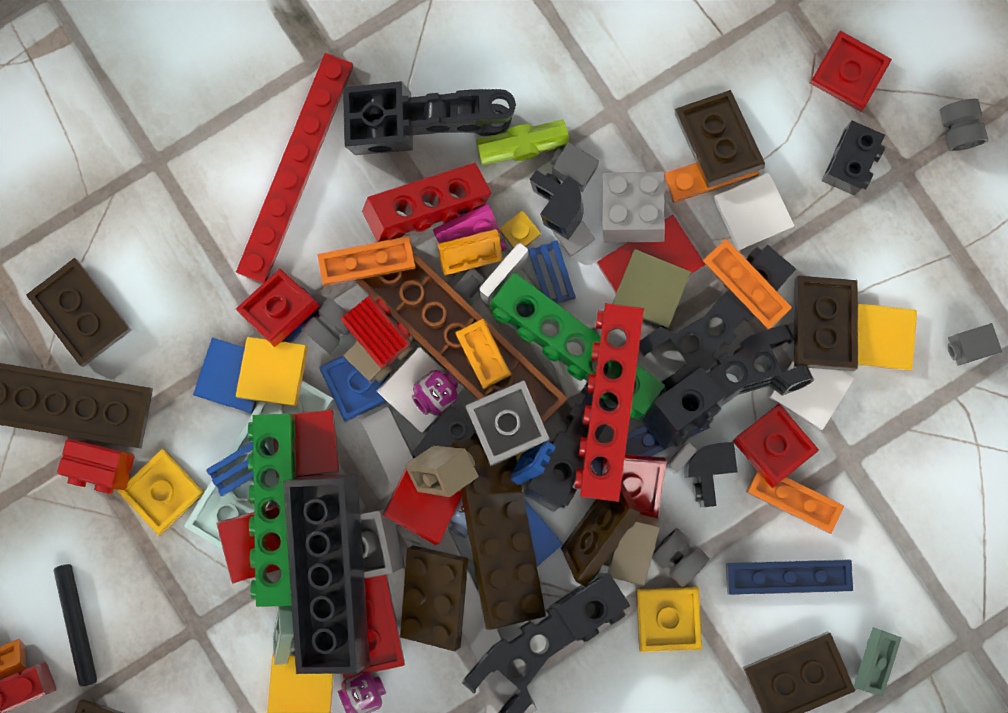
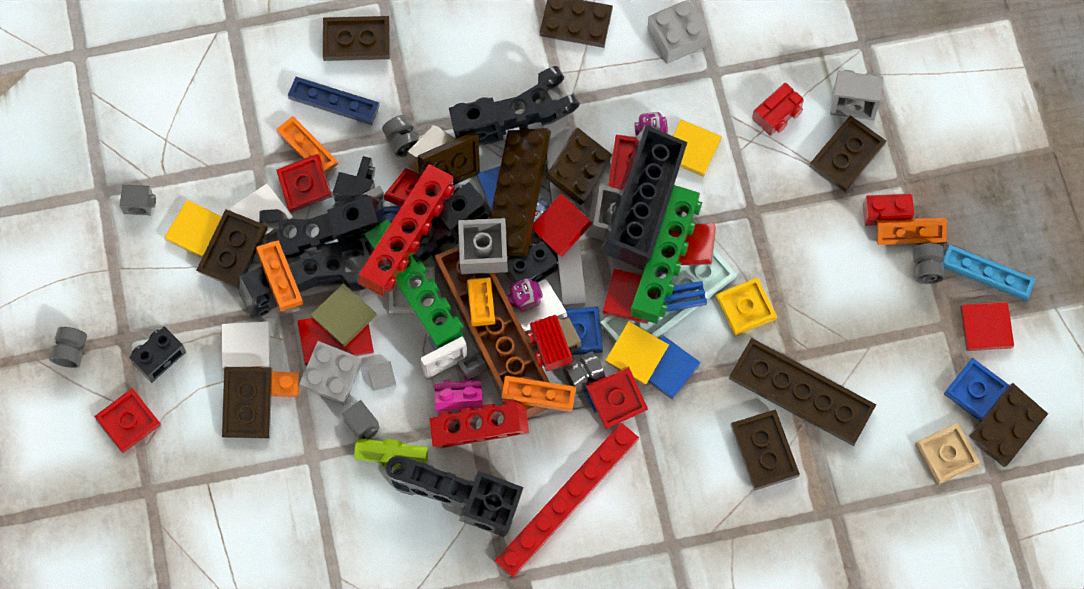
camera: 160 degrees left, 15 degrees down
black axle [53,564,97,687] -> none
red brick [57,439,135,494] -> none
sand green plate [273,606,295,665] -> none
dark tan brick [405,445,479,497] -> none
light orange plate [437,229,503,276] -> none
yellow plate [499,210,541,248] -> none
blue tile [510,441,556,485] -> none
blue tile [528,240,576,304] -> none
black brick [529,170,584,240] -> none
yellow tile [636,586,702,652] -> none
sand green plate [854,627,902,697] -> none

